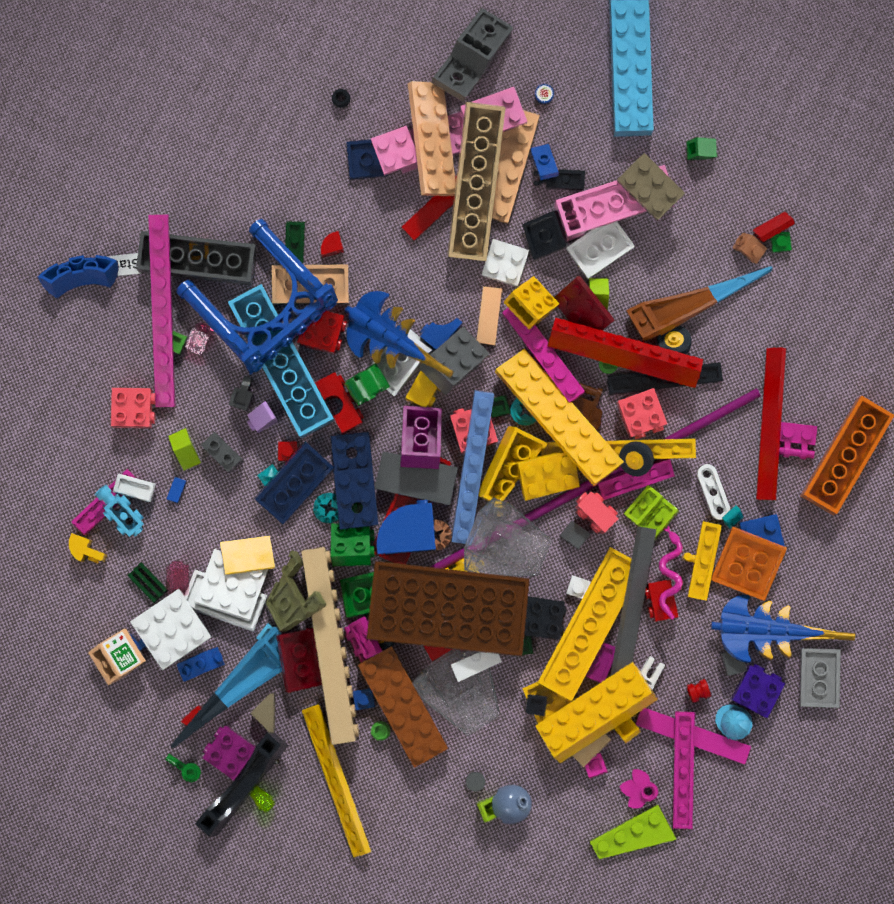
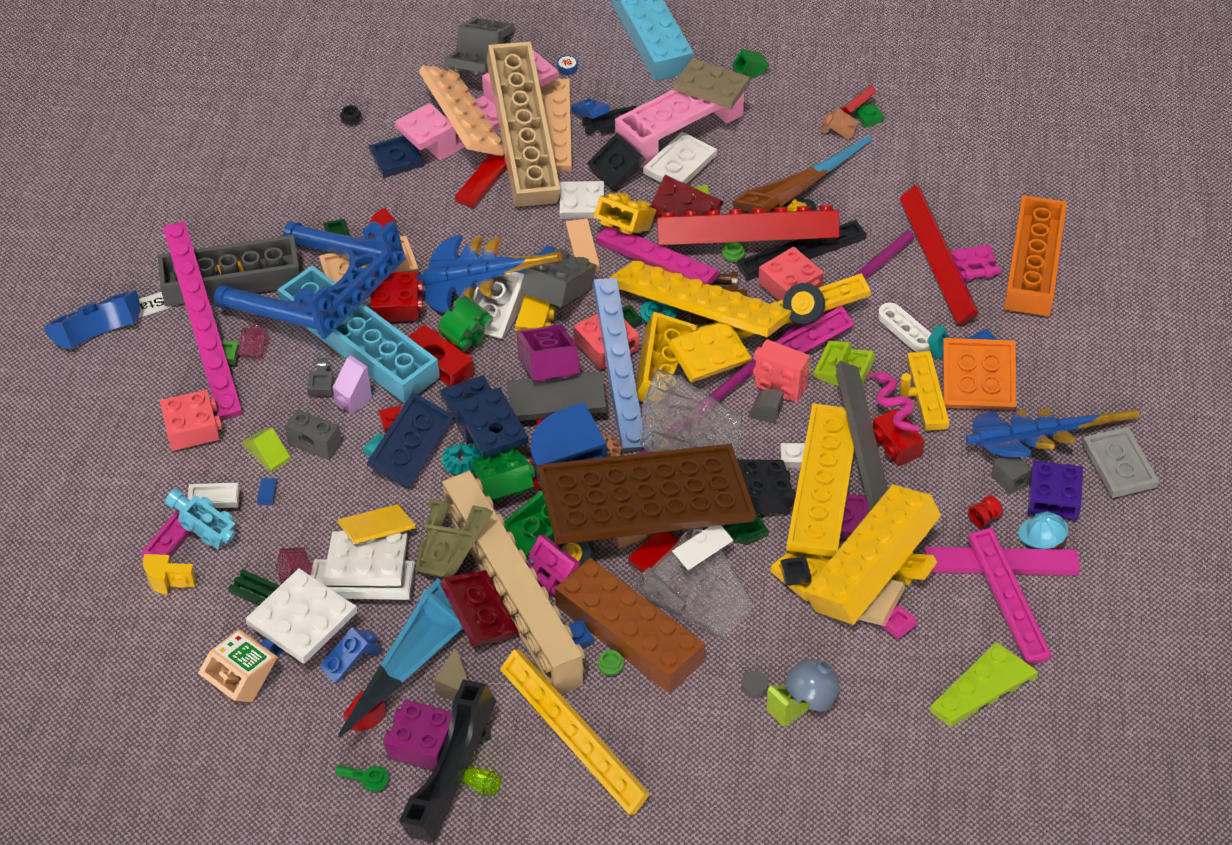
camera: 15 degrees left, 35 degrees down
dark pink plate [620,769,658,808] -> none

